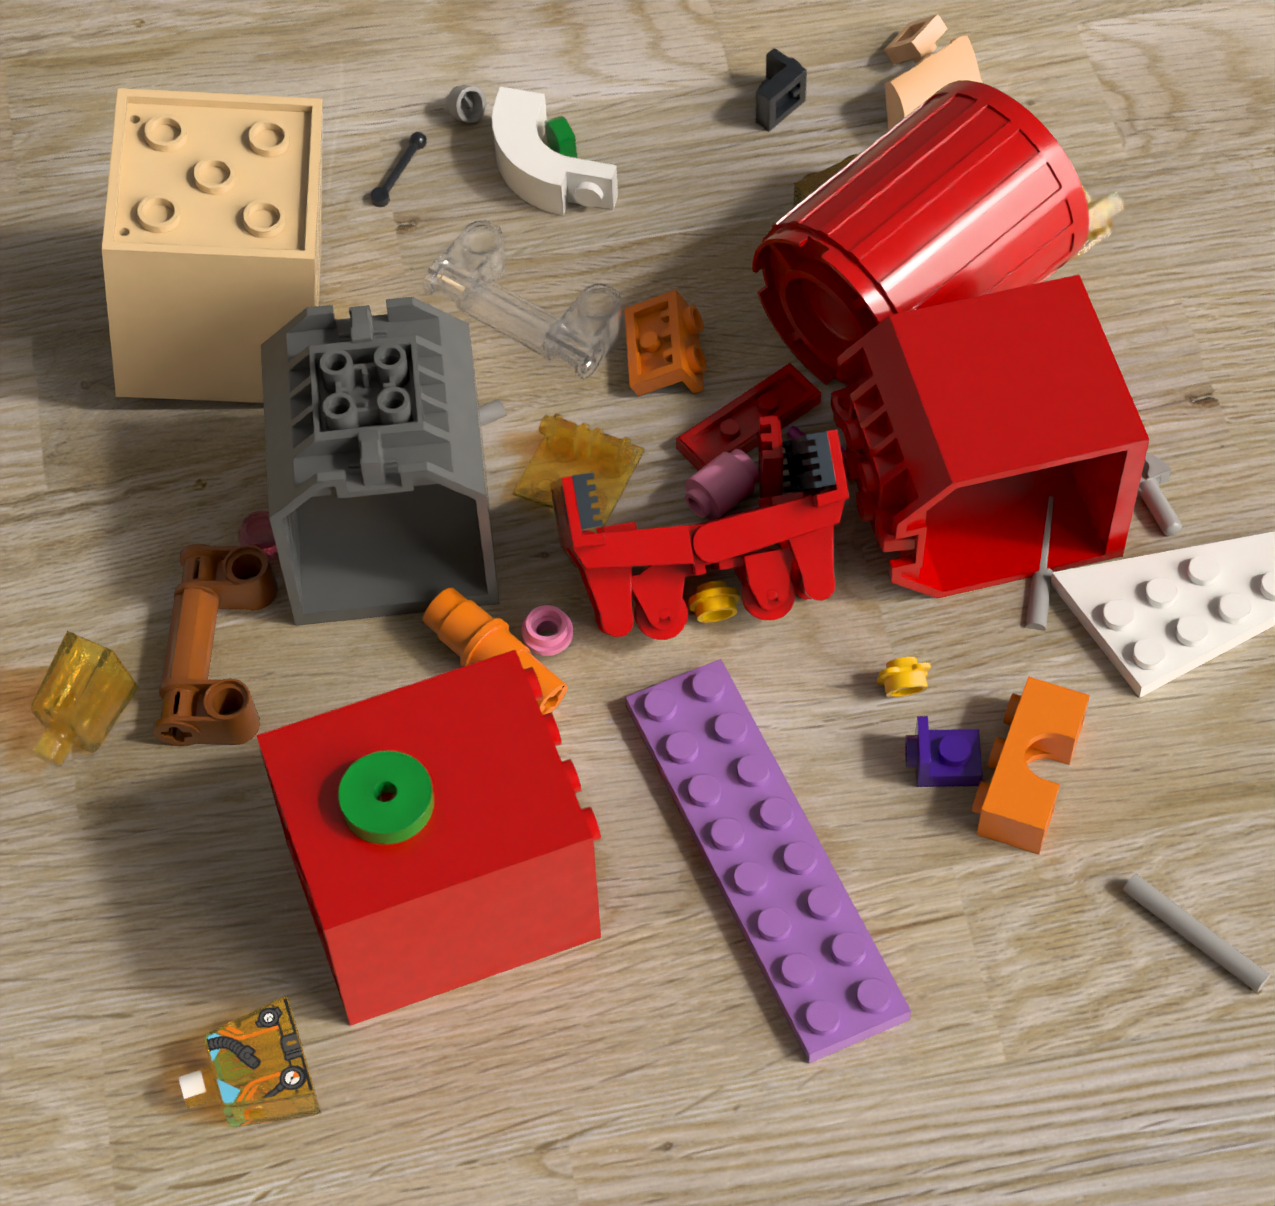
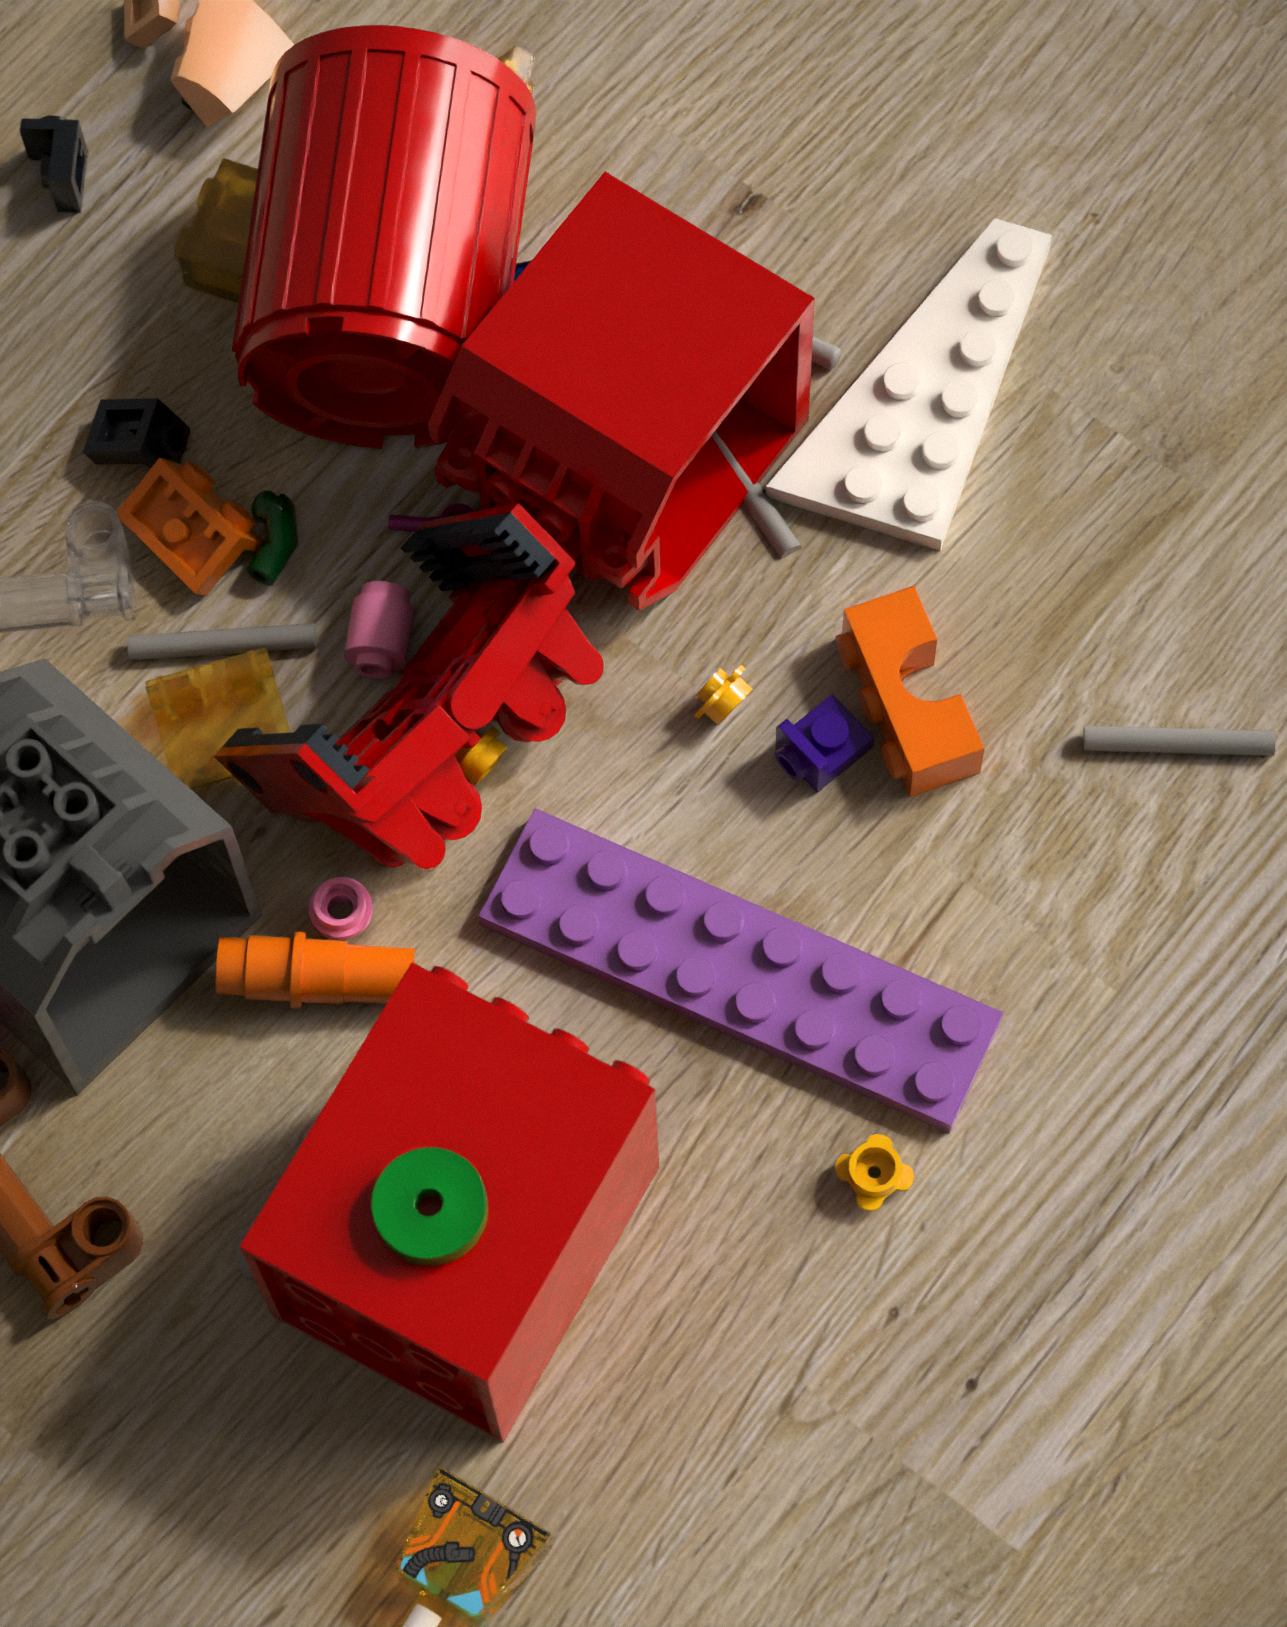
camera: 40 degrees left, 10 degrees up
red tile [676,363,822,471] -> none
red tile [758,416,783,499] -> none
none -> black bracket [82,398,190,469]
none -> light grey bar [127,623,317,660]
none -> dark green arm [247,490,298,586]
none -> yellow plate [835,1134,914,1212]

